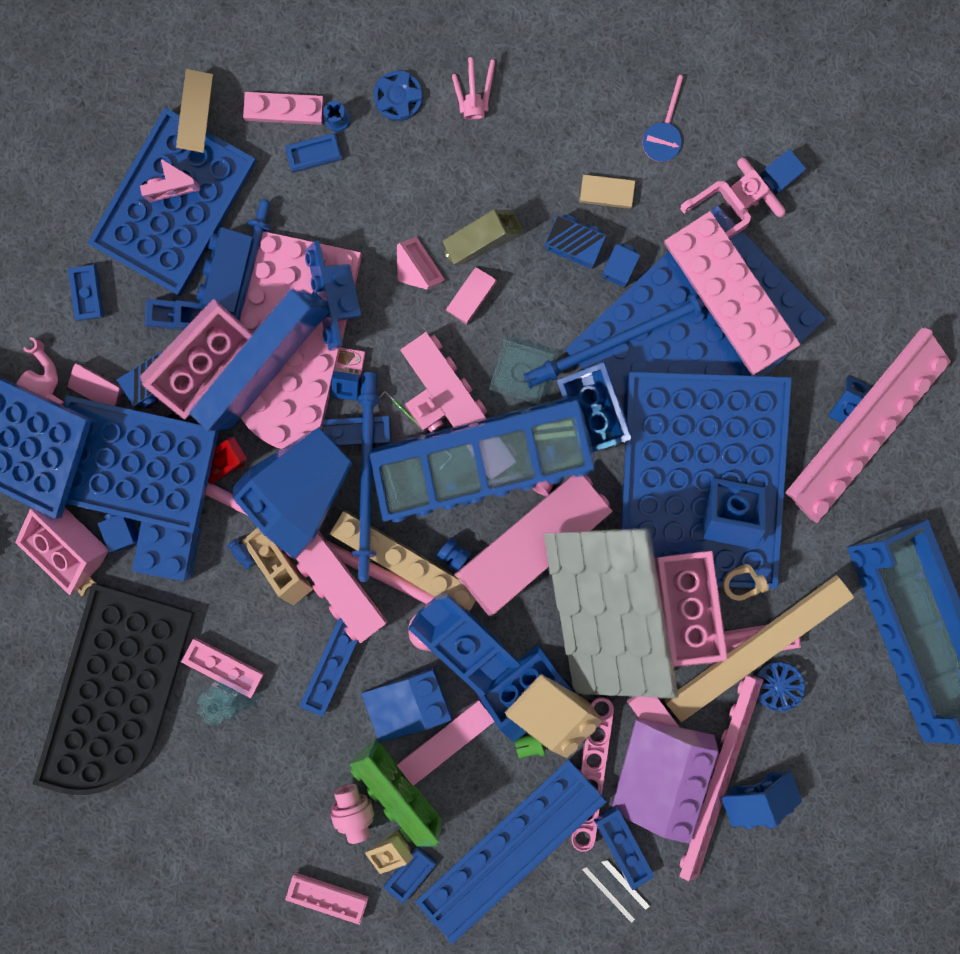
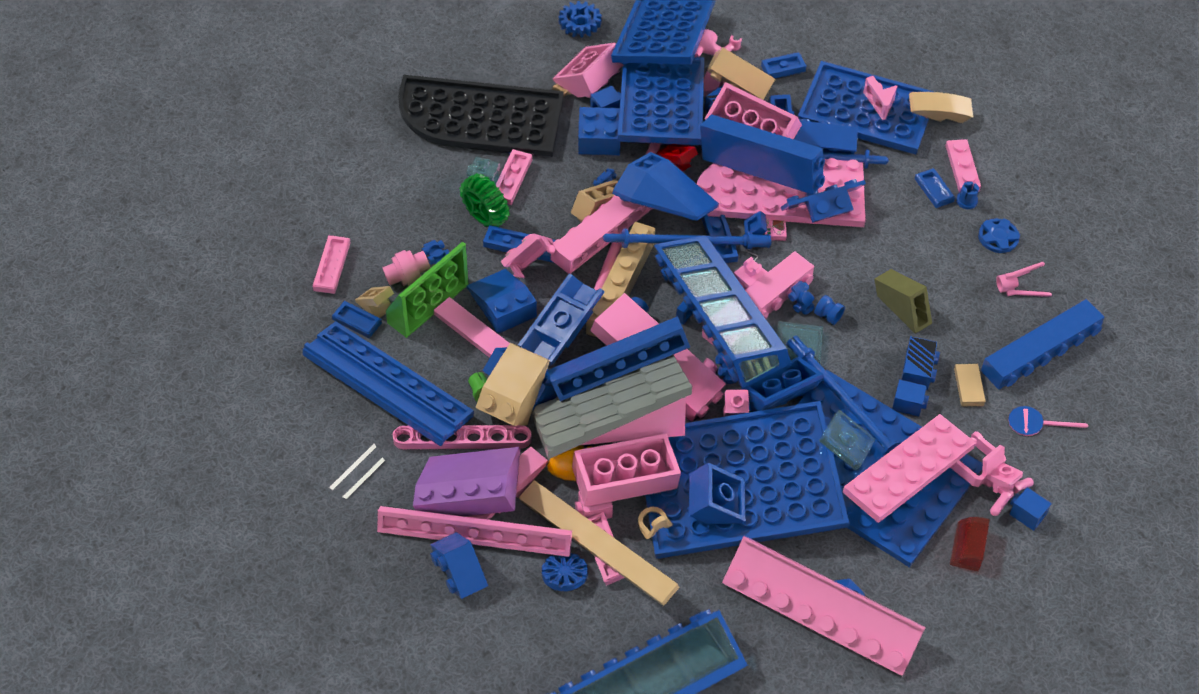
camera: 75 degrees right, 35 degrees down
bright pink slope [397,237,445,289] -> none
bright pink slope [446,267,497,325] -> none
blue plate [594,806,655,890] -> none
none -> blue piece [421,240,449,265]
none -> green gear [459,173,510,228]
none -> bright pink piece [501,233,555,279]
none -> blue brick [548,316,690,401]
none -> tan slope [707,47,775,100]
none -> bright pink bracket [723,390,749,417]
none -> blue piece [788,281,815,314]
none -> blue wheel [814,295,845,325]
none -> clear light blue tile [819,410,876,471]
none -> clear red brick [950,517,990,572]
none -> blue brick [981,299,1105,390]

